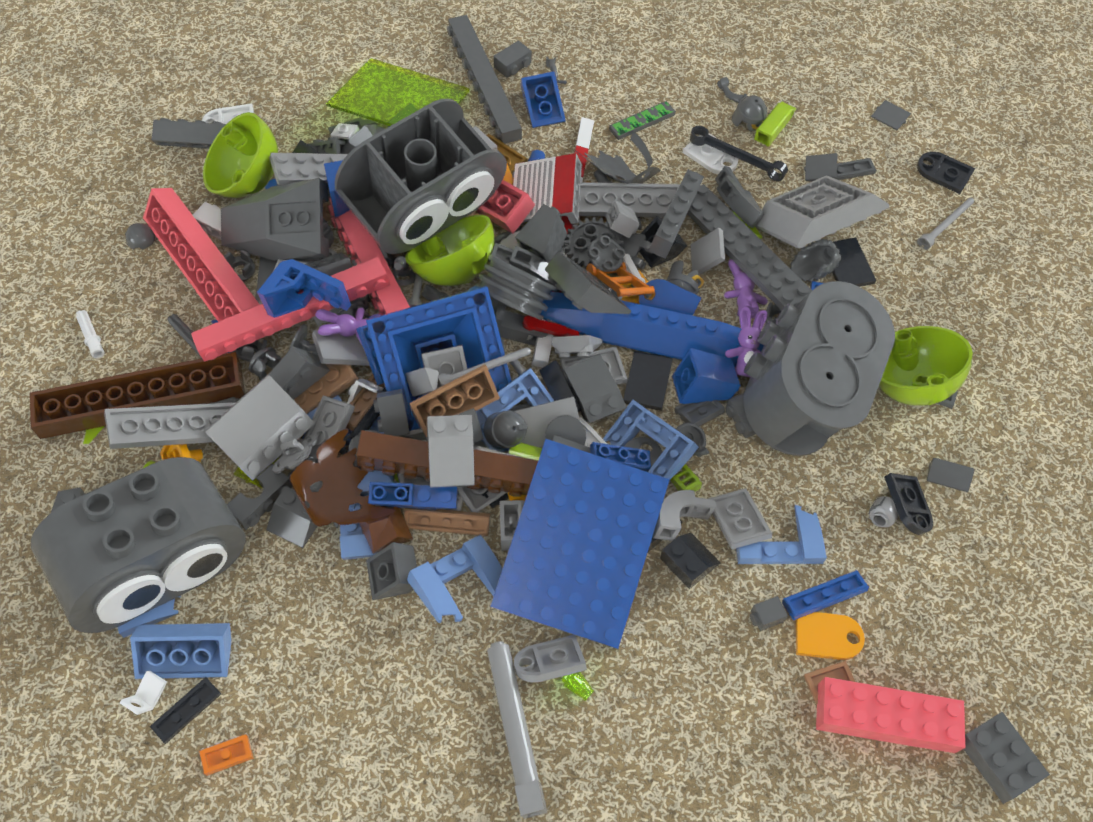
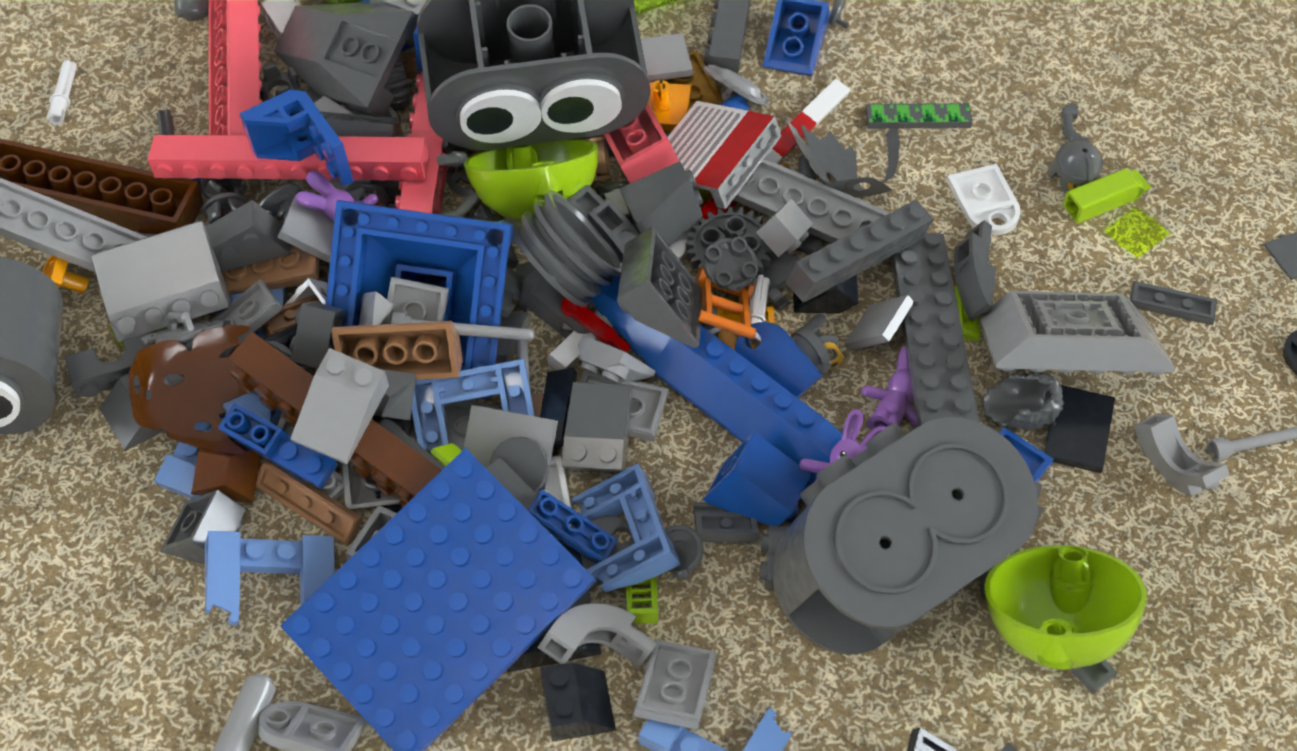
camera: 30 degrees right, 5 degrees down
dark grey helmet [483,411,528,449] -> none
black tile [623,351,673,411] -> none
black piece [690,126,788,182] -> none
dark grey piece [804,153,839,181] -> none
none -> light grey shield [703,65,769,105]
none -> clear neon green piece [1104,206,1170,258]
none -> light grey arch [1133,414,1230,496]

